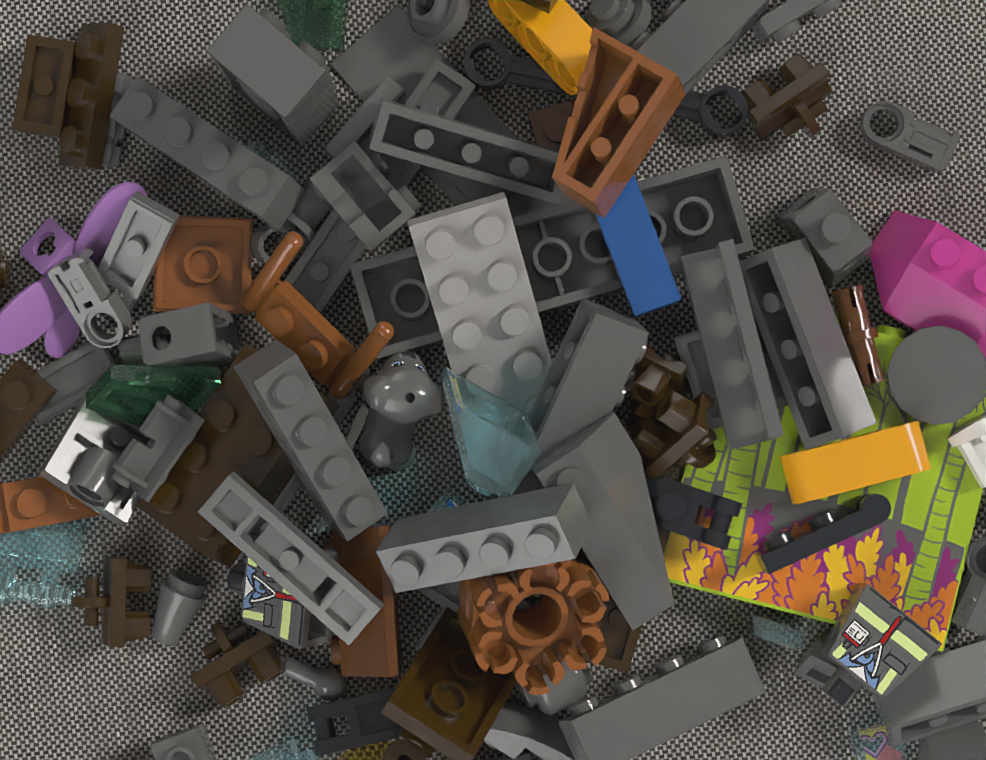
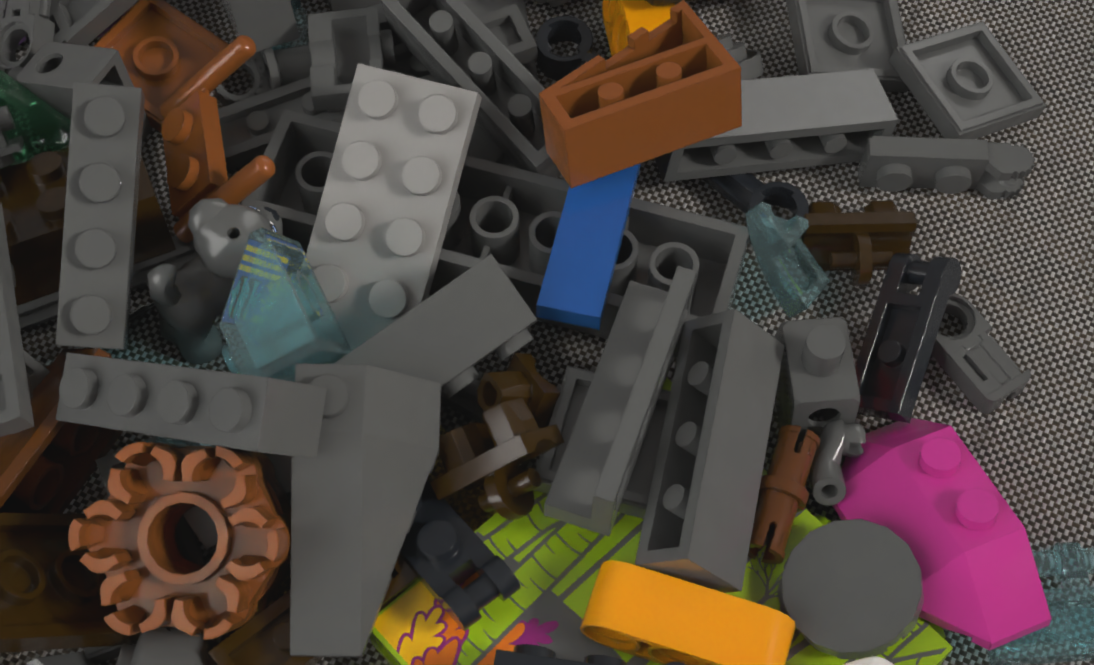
camera: 35 degrees right, 25 degrees down
none -> clear light blue slope [745,202,830,318]
none -> dark grey arm [808,419,866,506]
none -> black plate [855,252,961,423]

